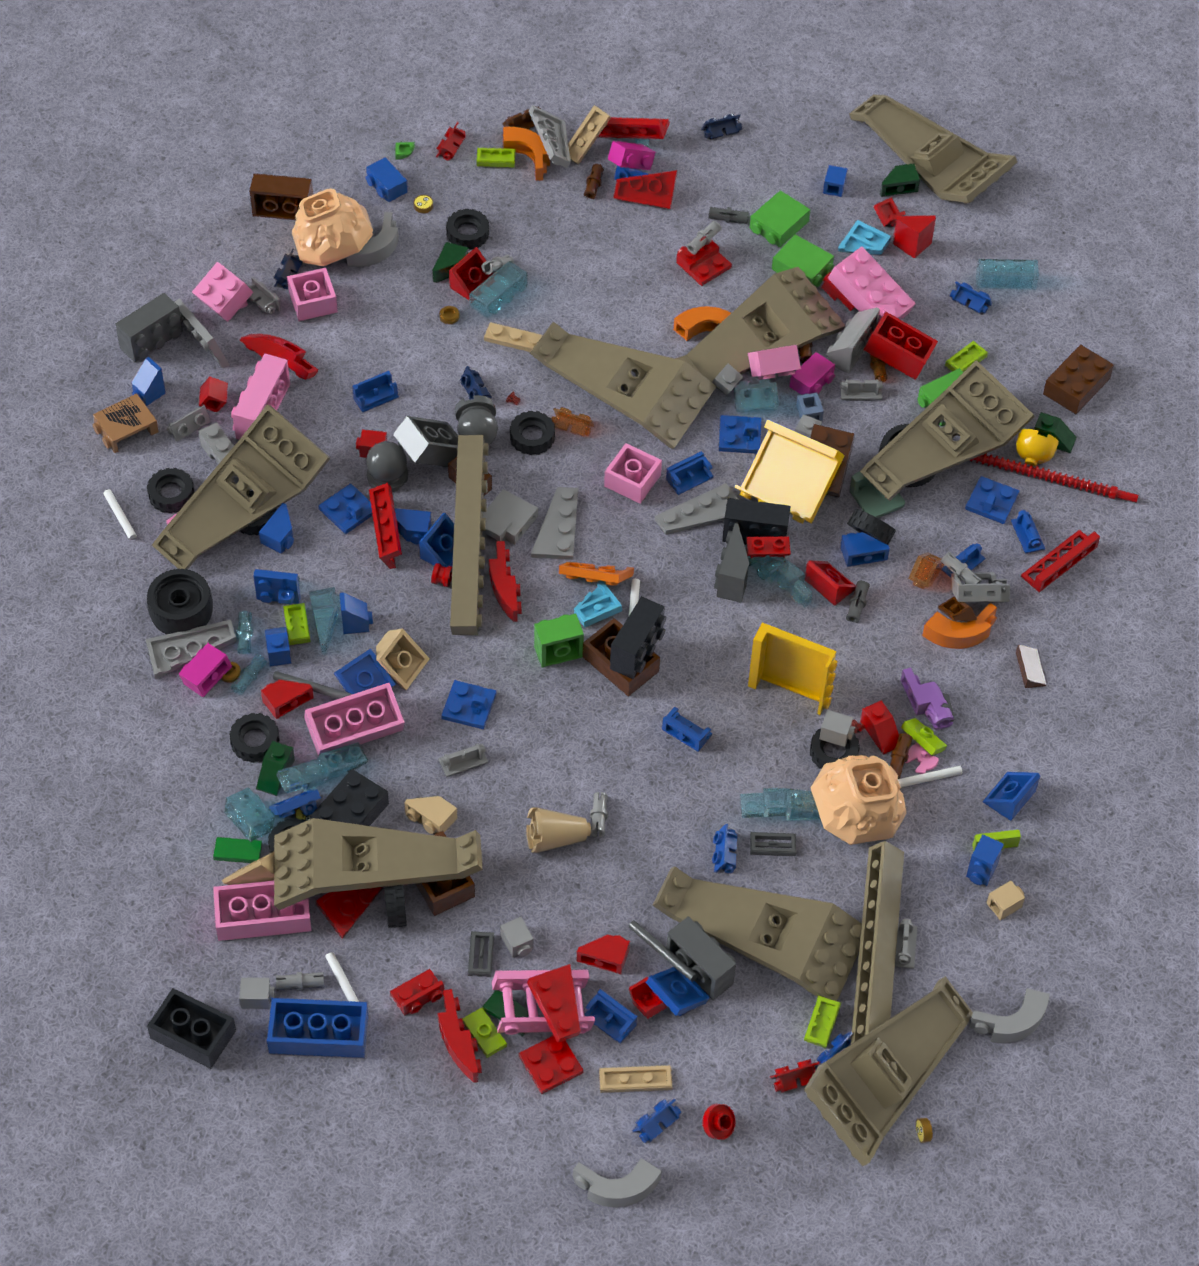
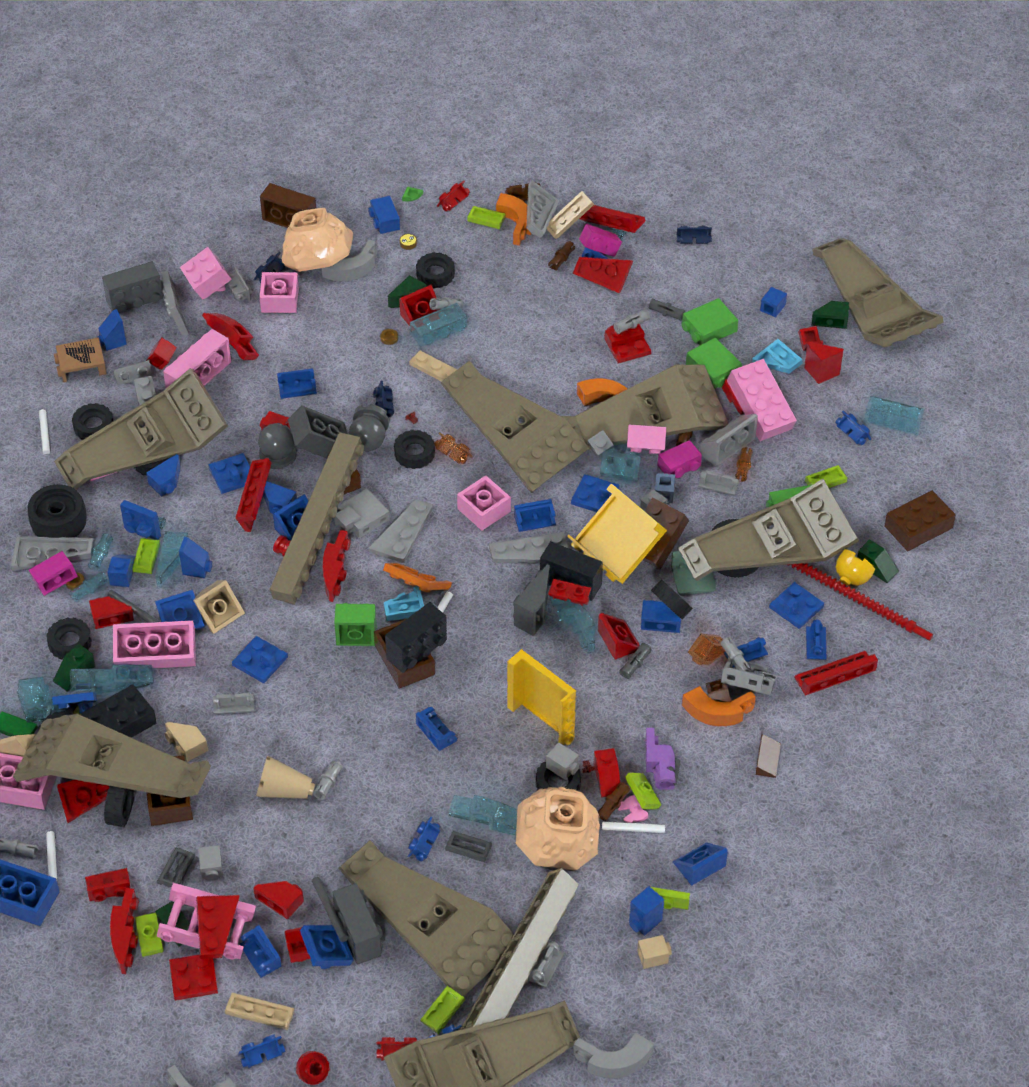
camera: 20 degrees right, 5 degrees down
red brick [863,312,938,380] -> none

